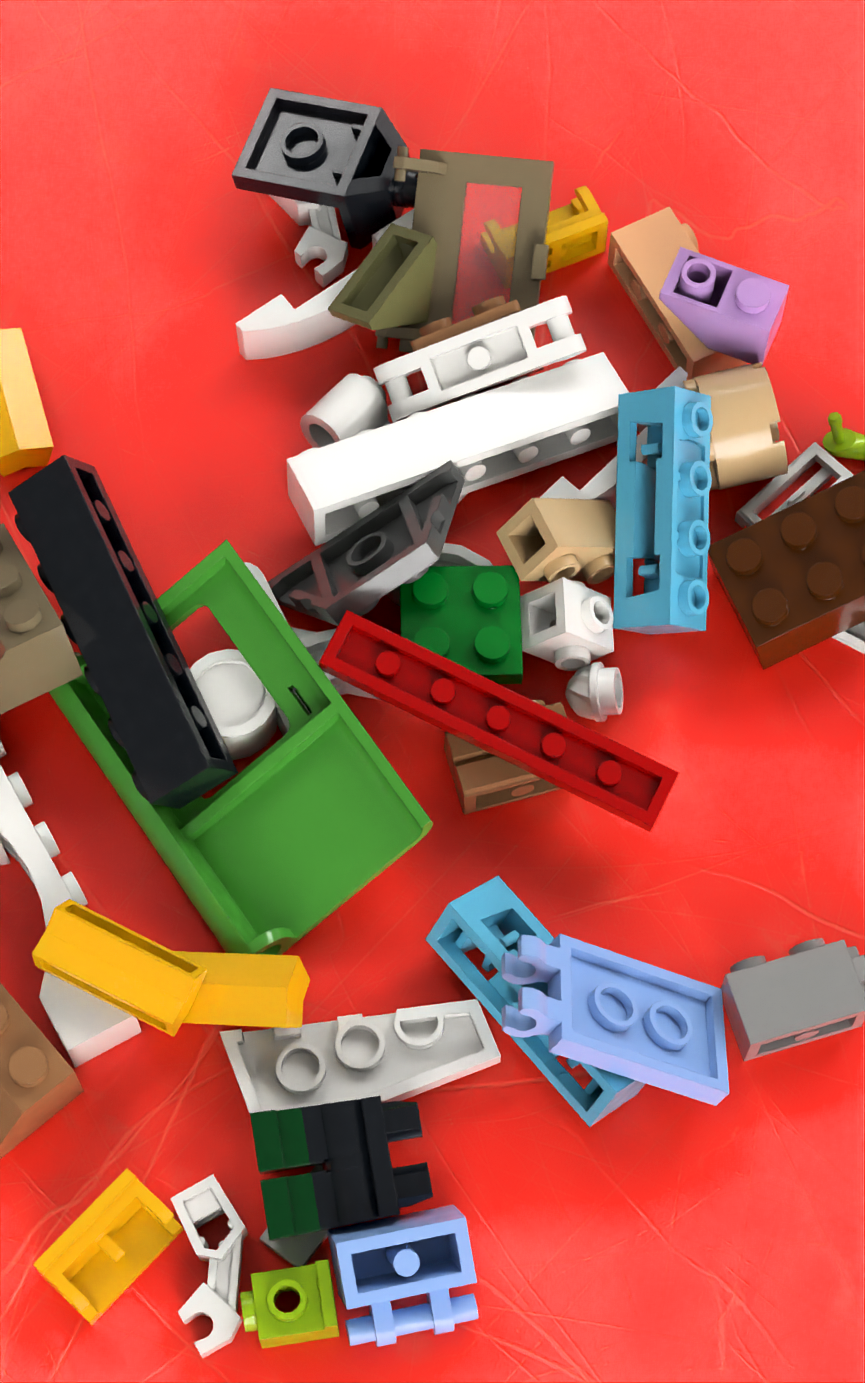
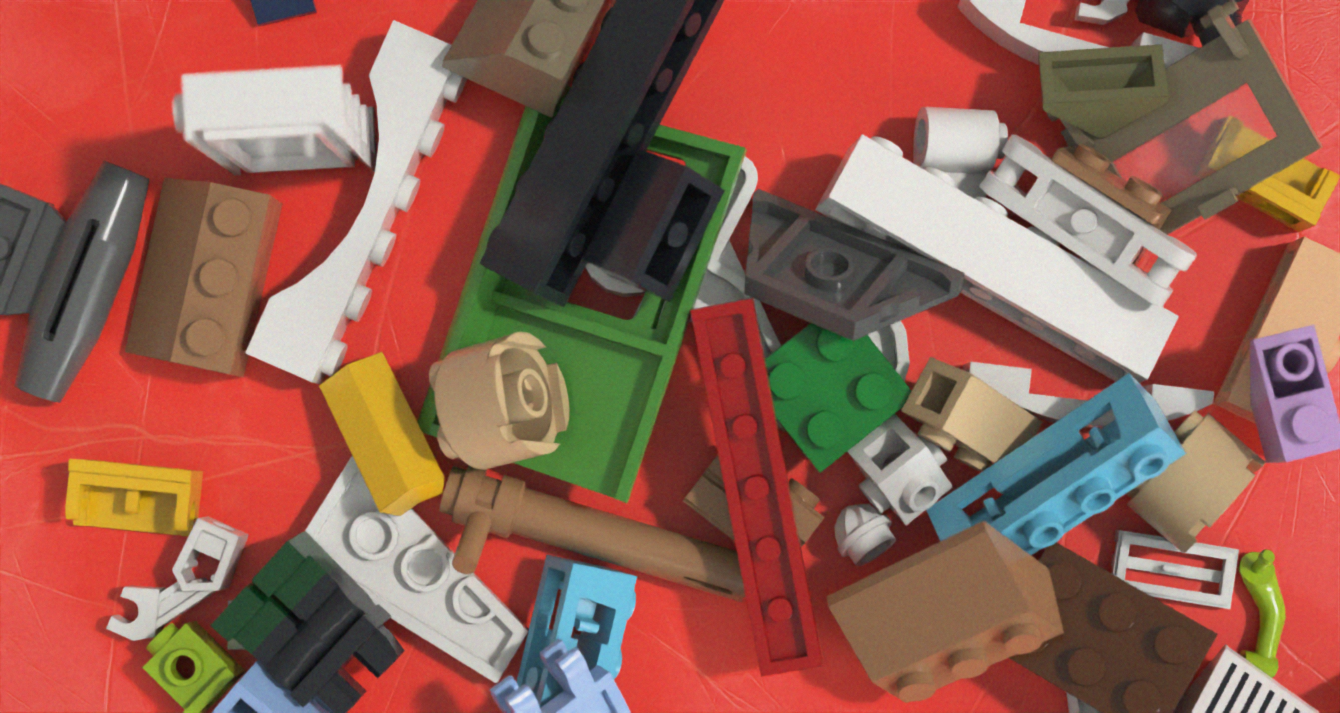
camera: 55 degrees right, 20 degrees up
yellow piece [32,899,208,1037] -> none
none -> tan brick [429,332,570,470]
none -> medium nougat cylinder [439,466,746,602]
none -> black brick [583,149,725,302]
none -> medium nougat slope [826,521,1064,703]

